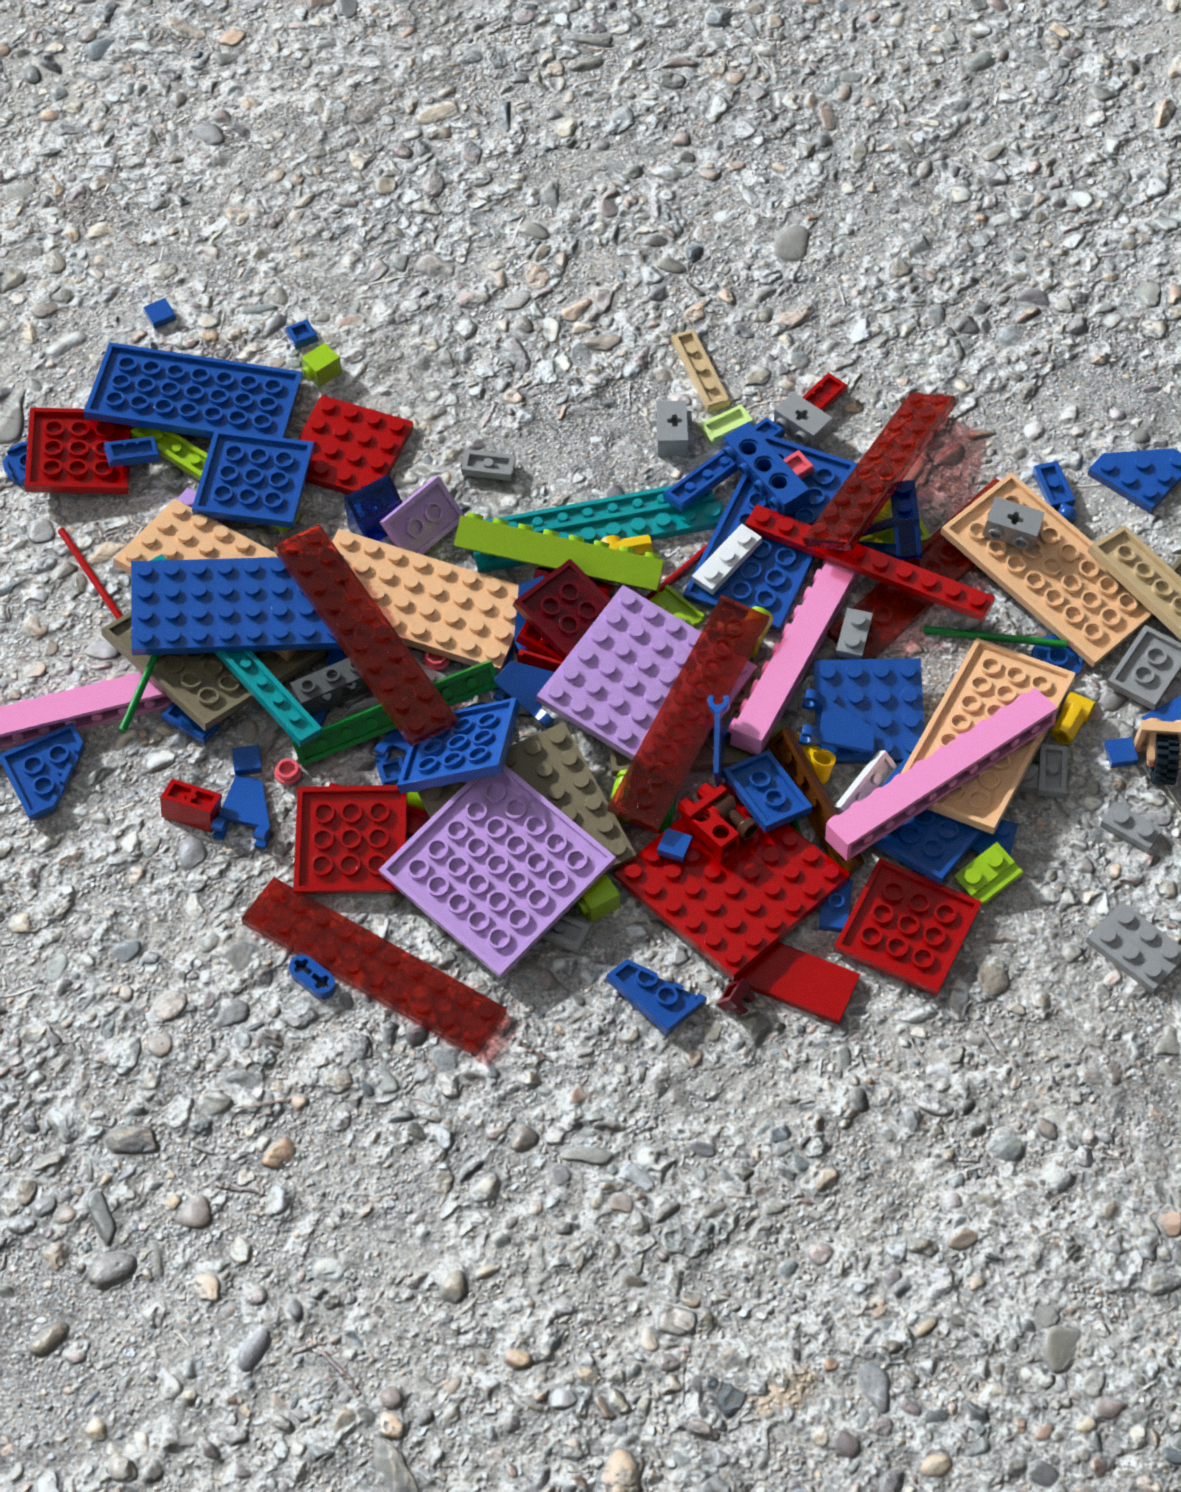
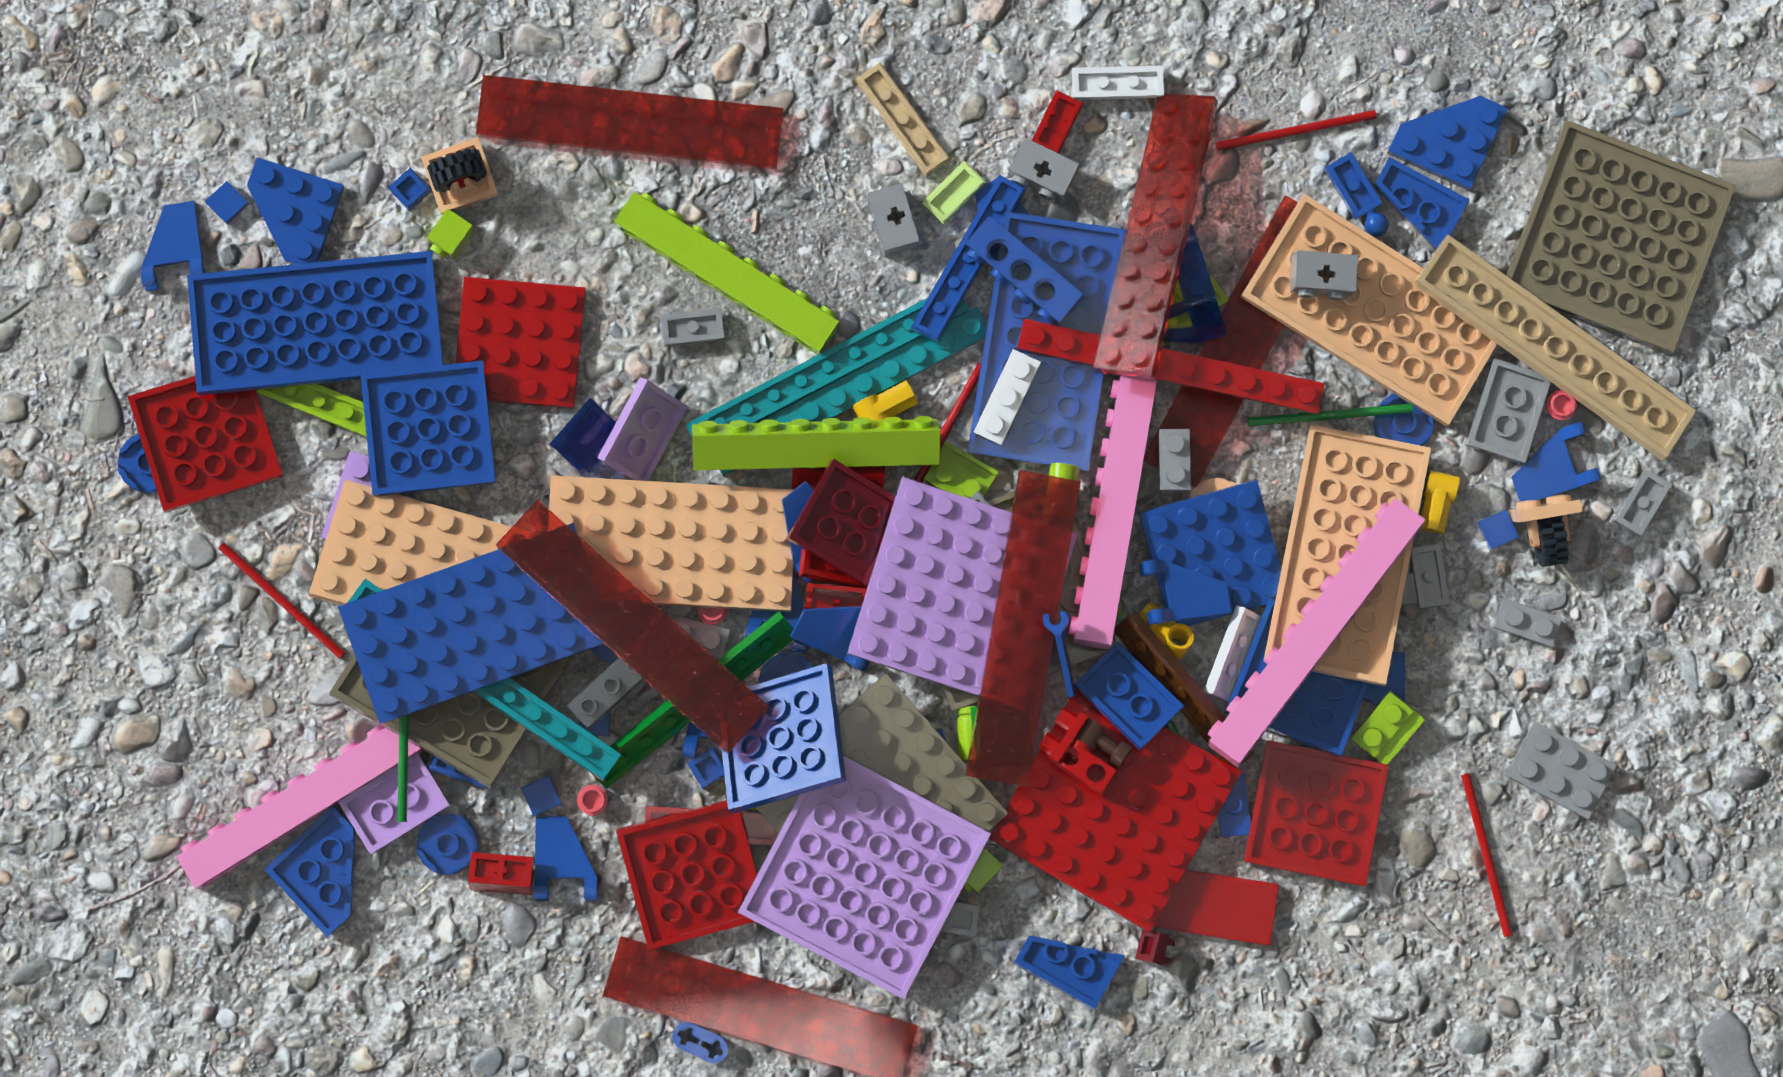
camera: 20 degrees left, 25 degrees up
blue plate [104,437,160,467] -> none
blue tile [657,828,693,863] -> none
coral tile [784,450,814,480] -> none
none -> blue flag [141,201,206,292]
none -> blue plate [247,157,344,265]
none -> lavender plate [338,753,451,855]
none -> blue tile [417,813,479,875]
none -> plate [421,137,499,215]
none -> clear red plate [476,75,784,170]
none -> lime brick [614,192,839,355]
none -> white plate [1072,65,1164,100]
none -> red axle [1216,110,1377,151]
none -> blue wing [1374,157,1470,250]
none -> red axle [1461,773,1513,937]

